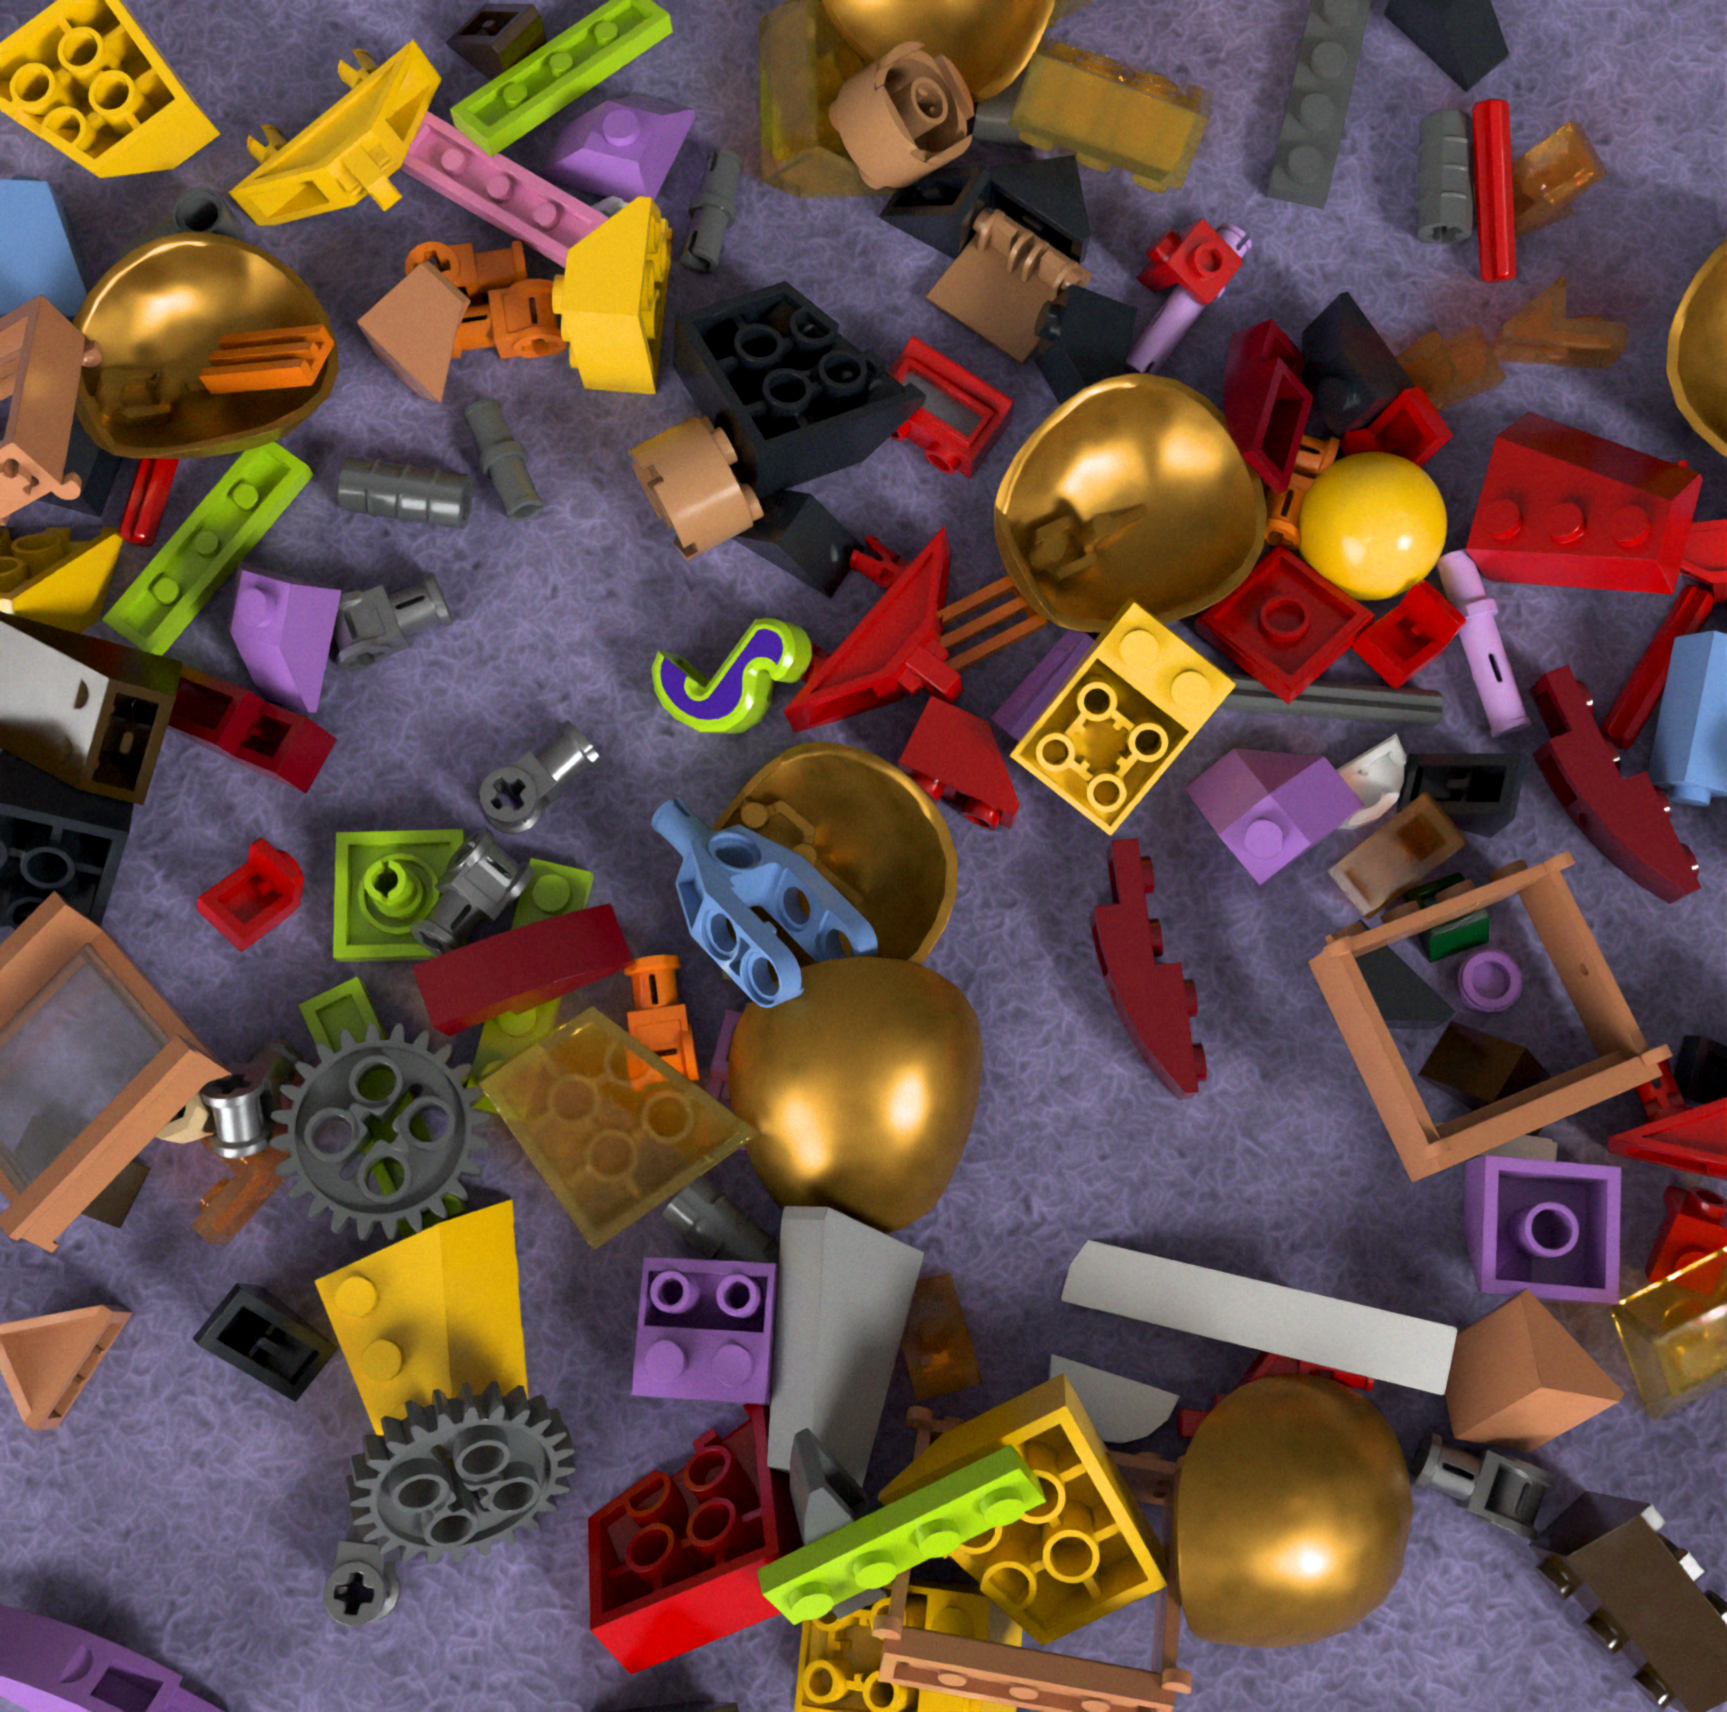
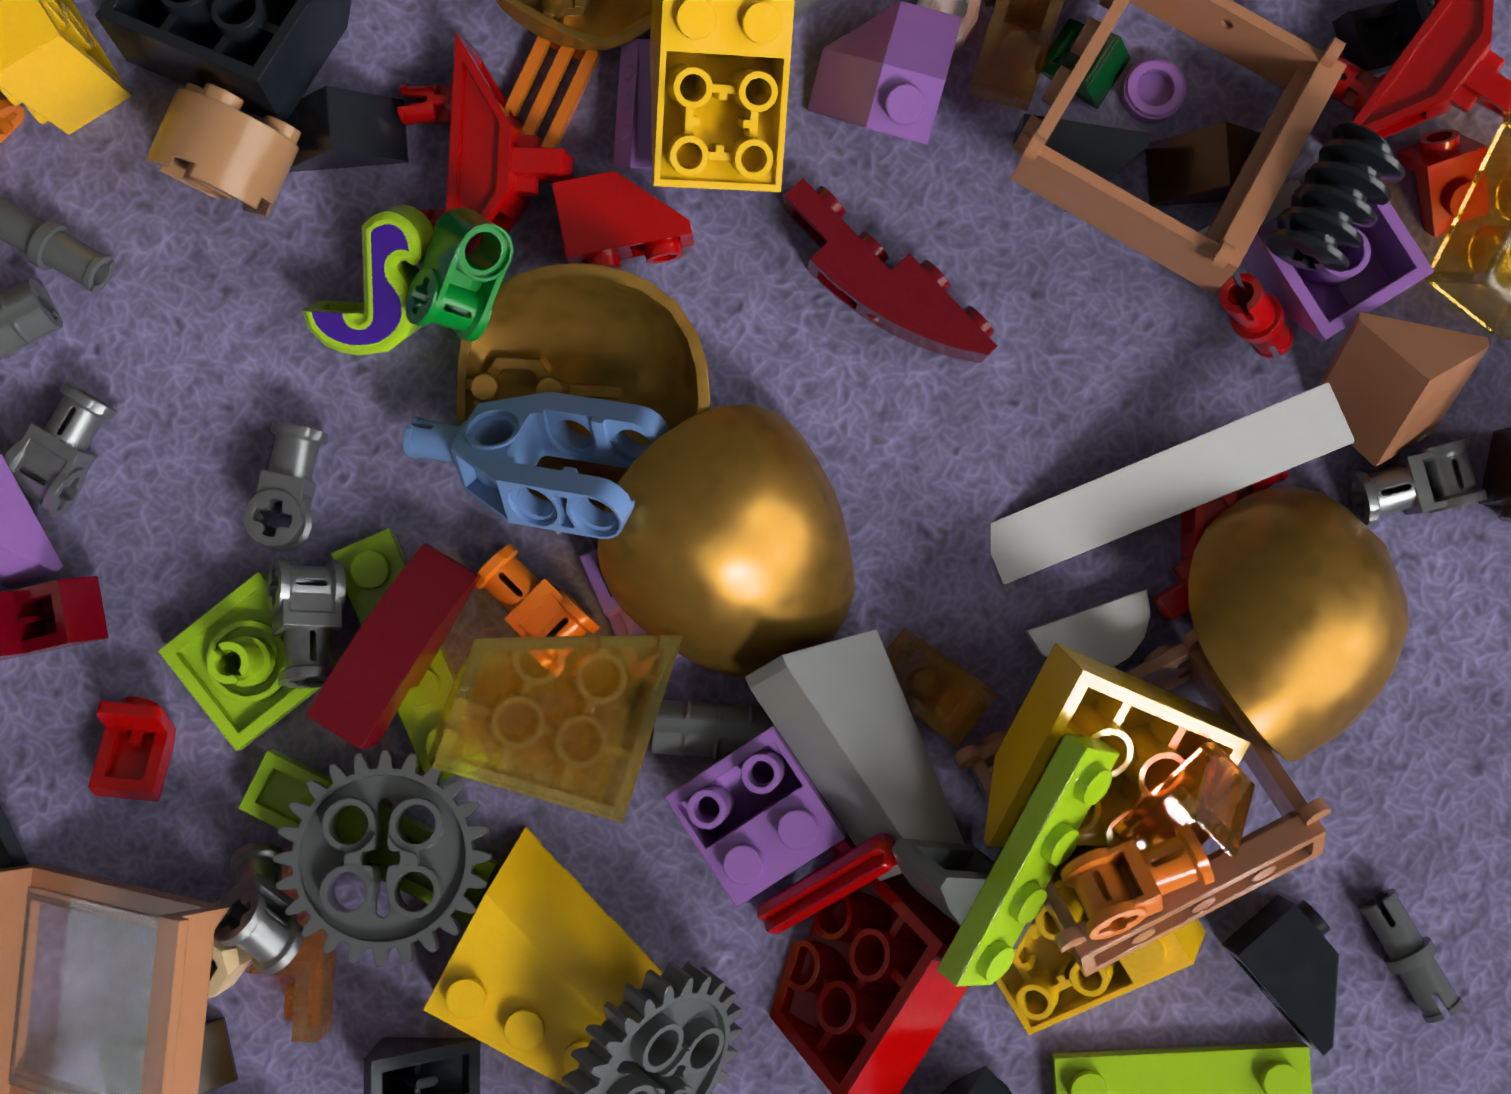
camera: 40 degrees left, 10 degrees up
none -> green piece [406,207,514,342]
none -> red axle [757,833,897,935]
none -> orange connector [1060,823,1215,940]
none -> clear orange slope [1111,738,1255,859]
none -> red pin [1219,273,1293,359]
none -> black piece [1265,121,1406,272]

